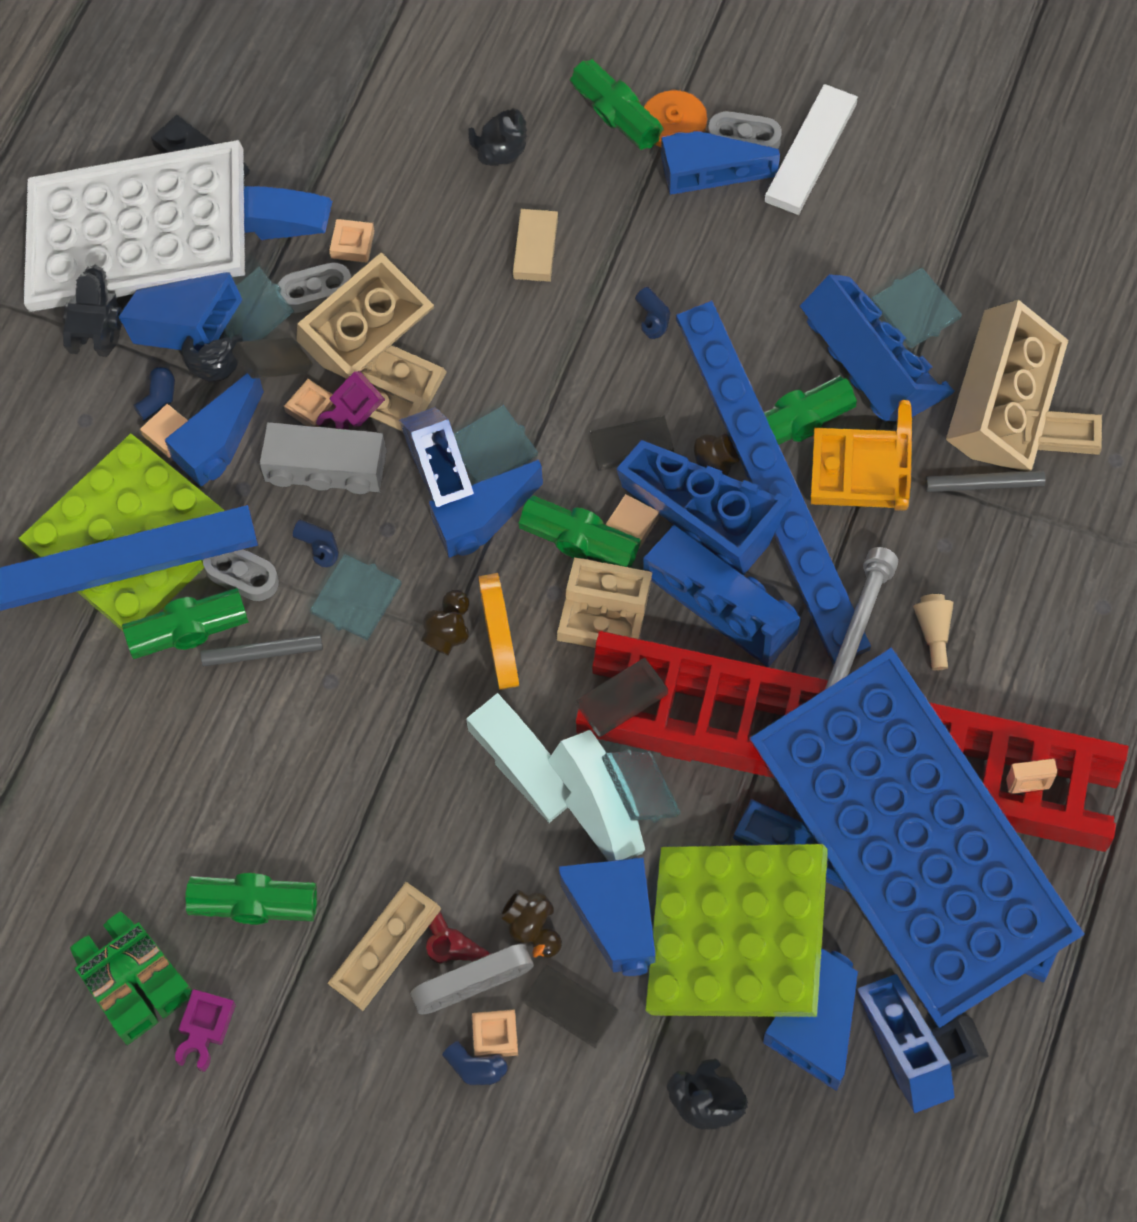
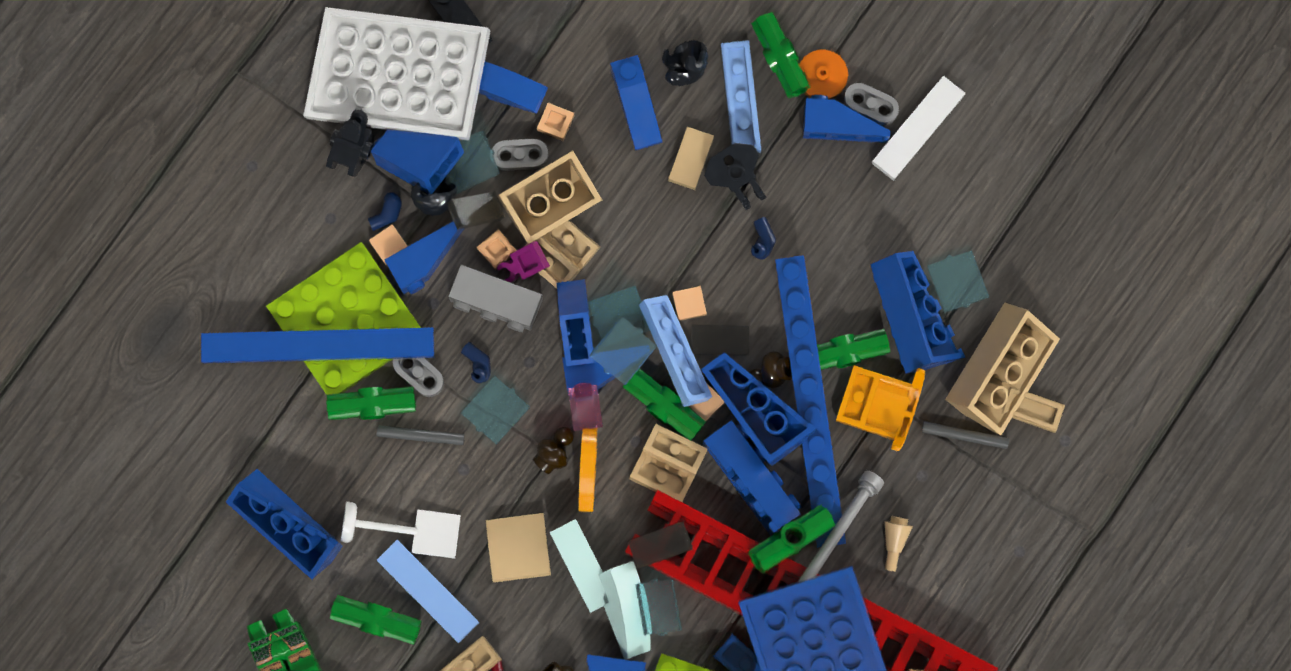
camera: 10 degrees right, 15 degrees up
none -> blue wedge [226,469,343,579]
none -> white piece [341,501,461,559]
none -> light blue tile [377,540,480,643]
none -> tan slope [486,513,551,583]
none -> clear pink brick [568,383,603,431]
none -> clear light blue piece [589,316,657,385]
none -> blue slope [610,55,662,151]
none -> light blue plate [639,295,712,407]
none -> light nougat tile [672,286,707,321]
none -> black hinge [704,143,767,210]
none -> light blue tile [721,40,761,153]
none -> green piece [748,505,835,573]

